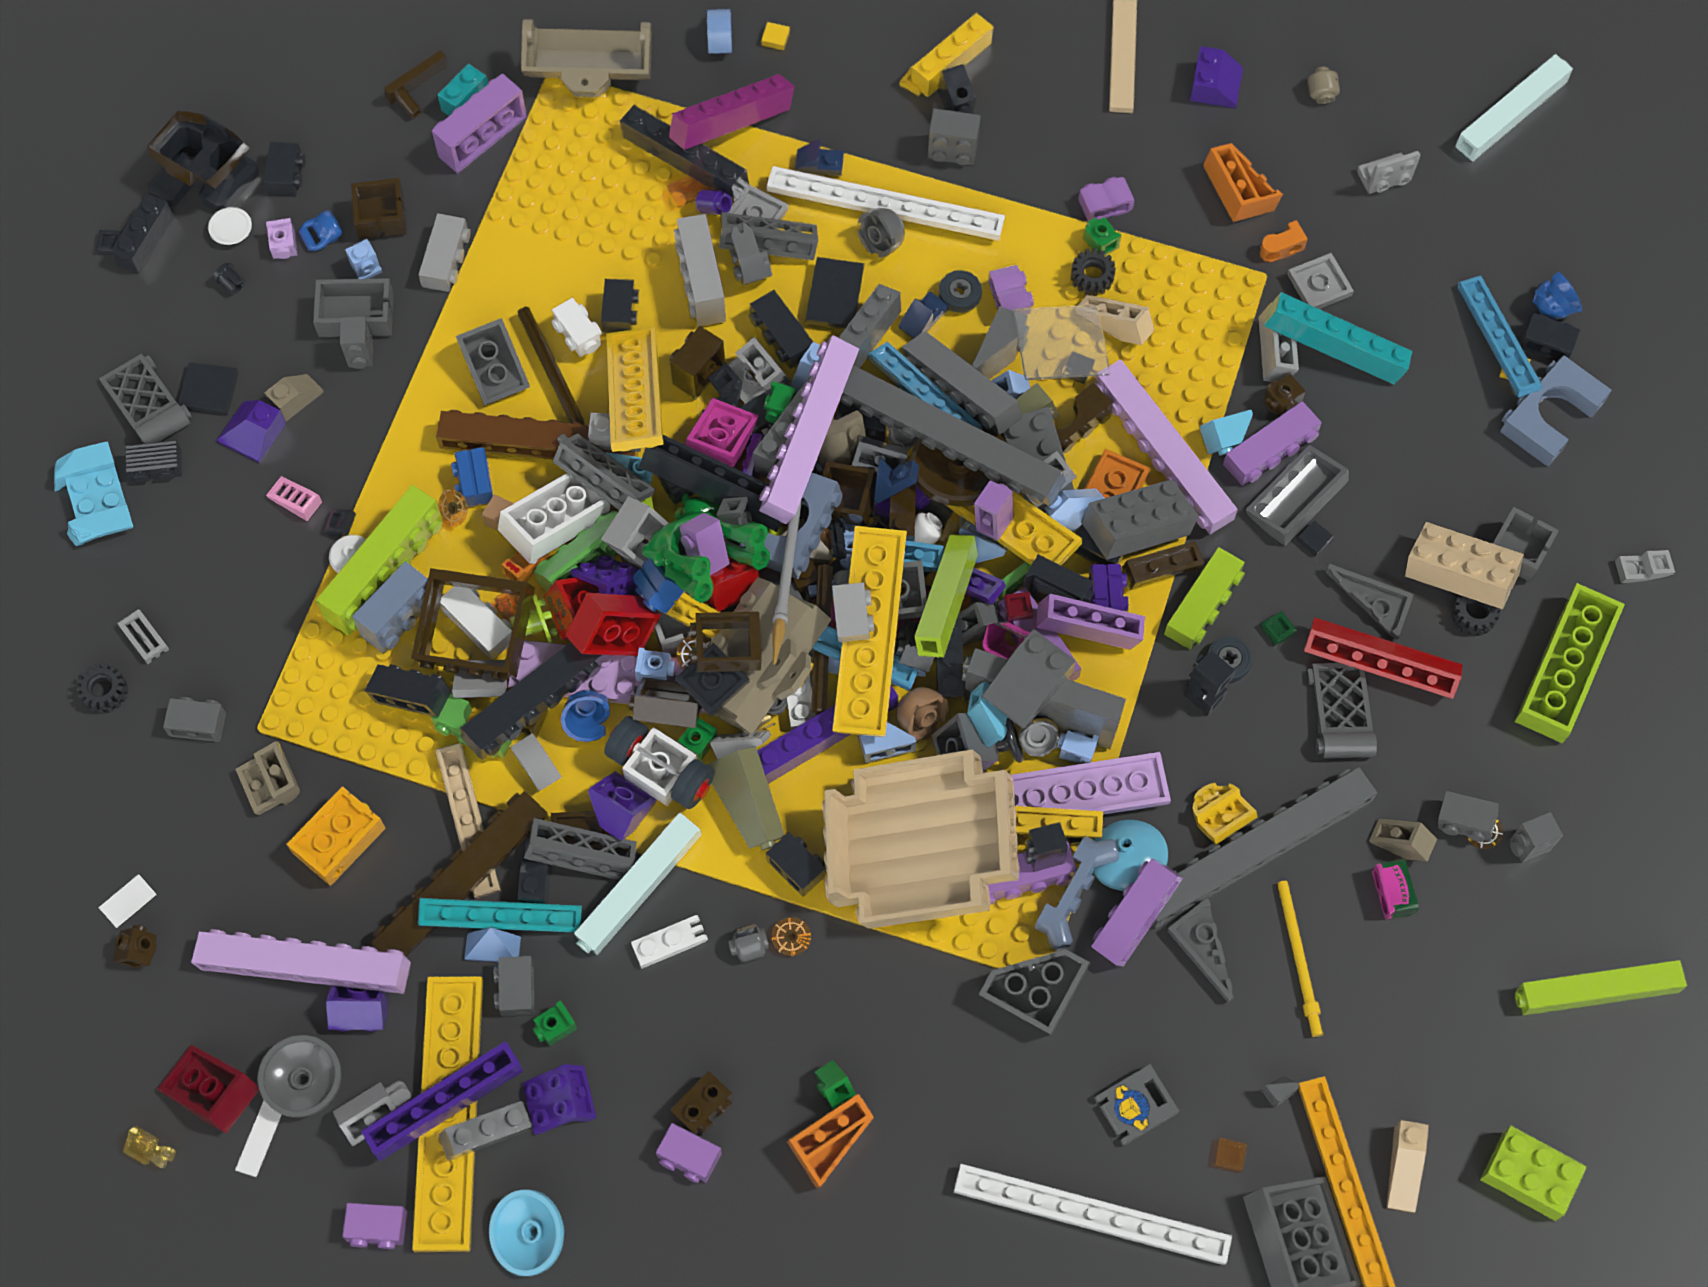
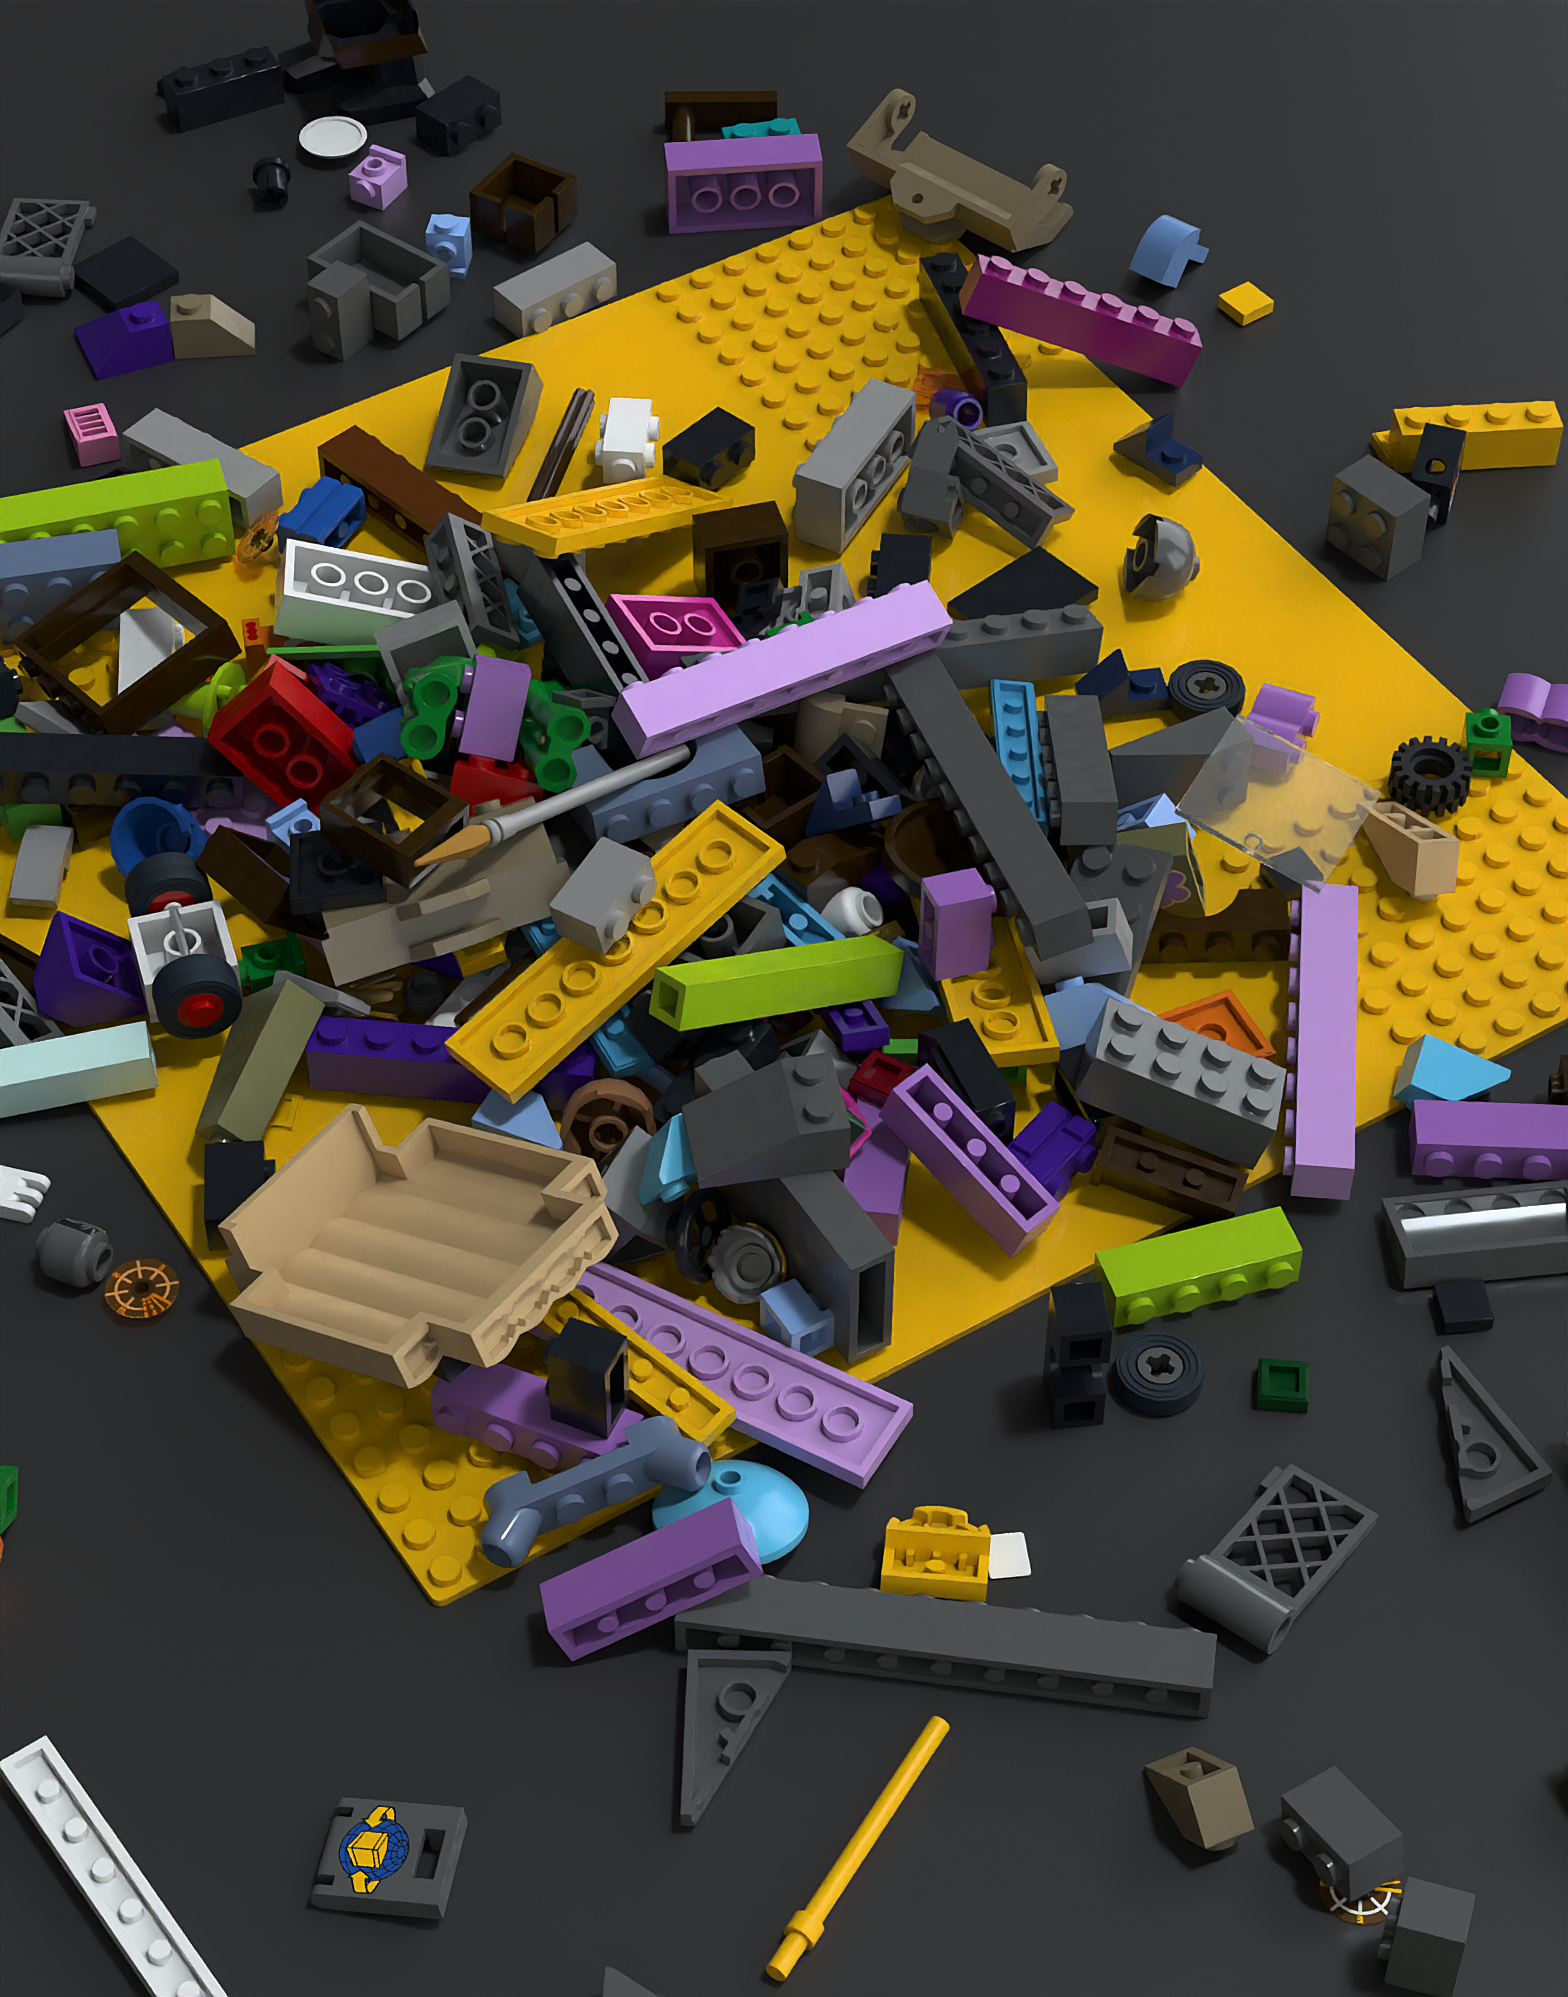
camera: 40 degrees right, 20 degrees down
blue piece [299,210,343,251] -> none
white plate [767,166,1005,241] -> none
dark grey brick [979,949,1090,1034] -> none
red brick [1304,617,1463,699] -> none
dark pink piece [1372,858,1419,919] -> none
none -> light grey brick [122,408,283,530]
none -> white sticker [989,1532,1031,1579]

